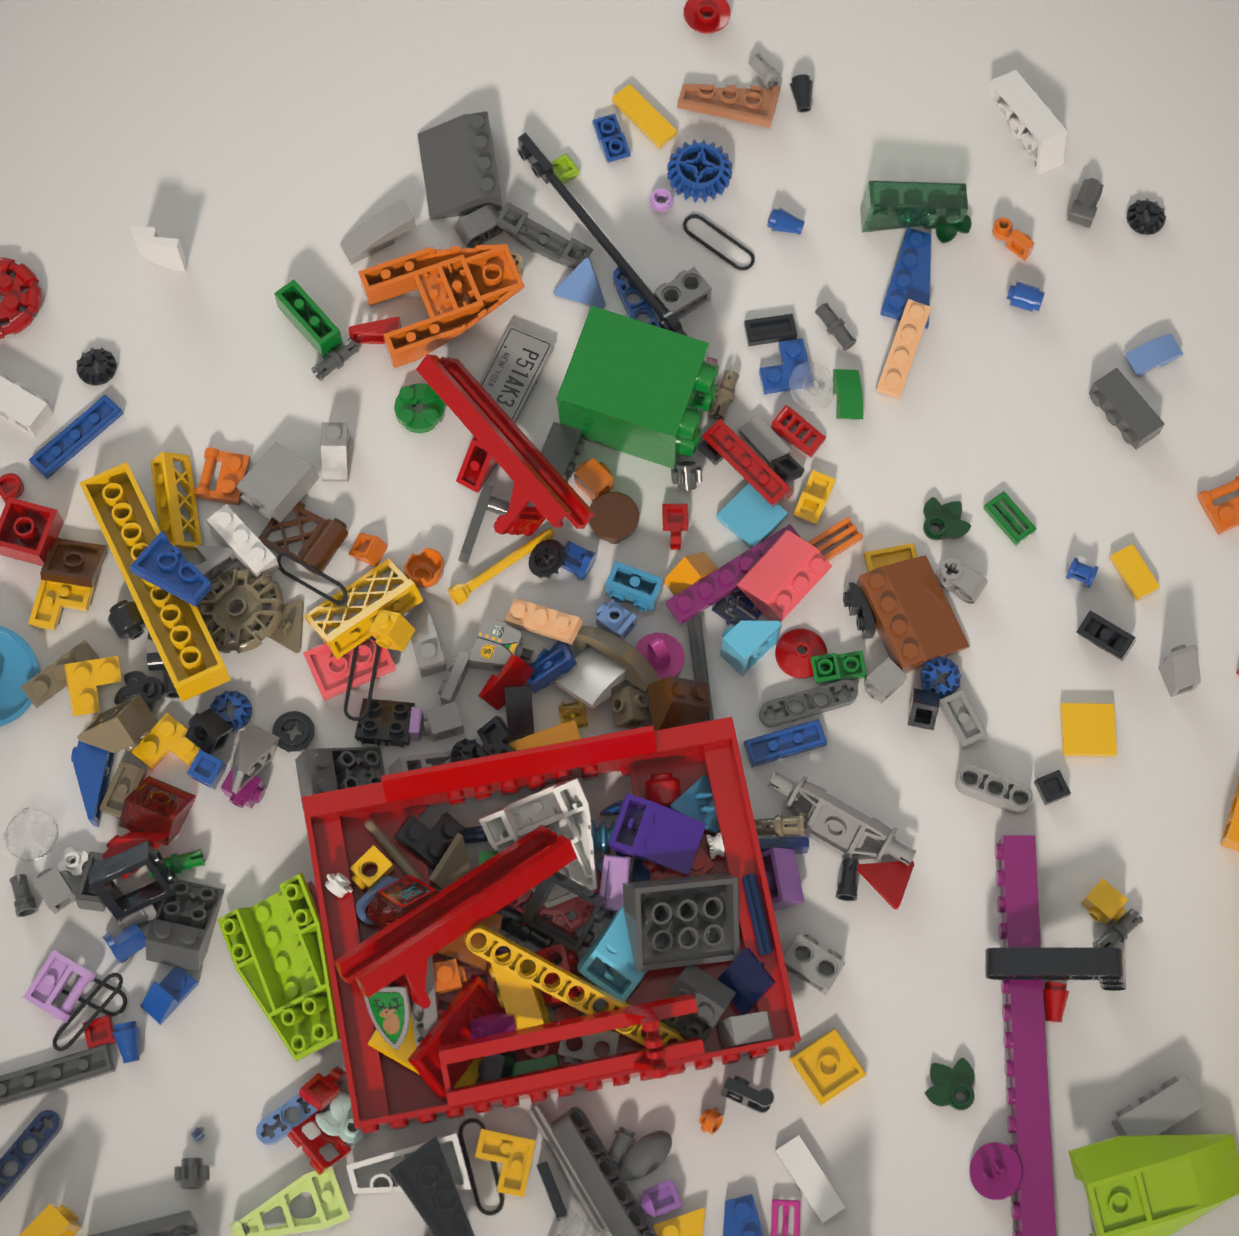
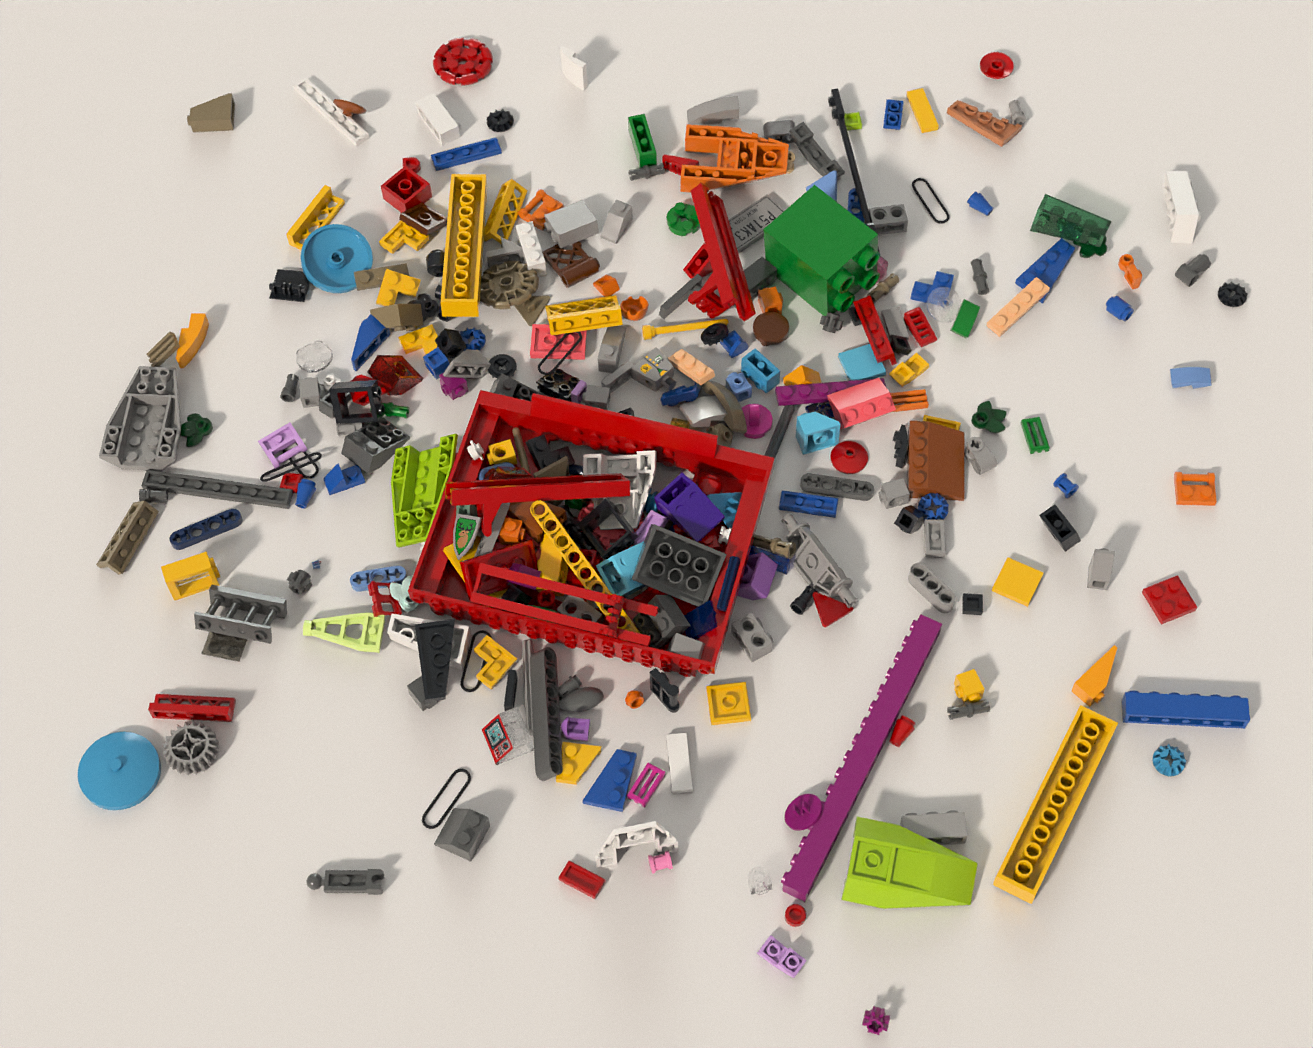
camera: 30 degrees right, 10 degrees down
dark tan plate [99,761,147,821] -> none
blue tile [102,923,146,963] -> none
blue wing [130,531,212,607] -> none
black piece [277,552,348,605] -> none
red plate [299,1066,346,1111] -> none
yellow brick [369,609,415,652] -> none
dark grey slope [417,111,502,220] -> none
red slope [478,654,534,710] -> none
black tile [505,684,534,740] -> none
reddish brown slope [647,676,710,731] -> none
lavender plate [649,188,673,212] -> none
red plate [662,504,688,550] -> none
blue gear [667,139,732,203] -> none
black tile [744,314,797,346] -> none
black cone [790,74,813,113] -> none
green slope [810,650,867,683] -> none
dark green plate [925,1057,975,1110] -> none
black beam [985,947,1126,991] -> none
dark grey brick [1089,368,1165,450] -> none
yellow tile [1110,544,1160,601] -> none

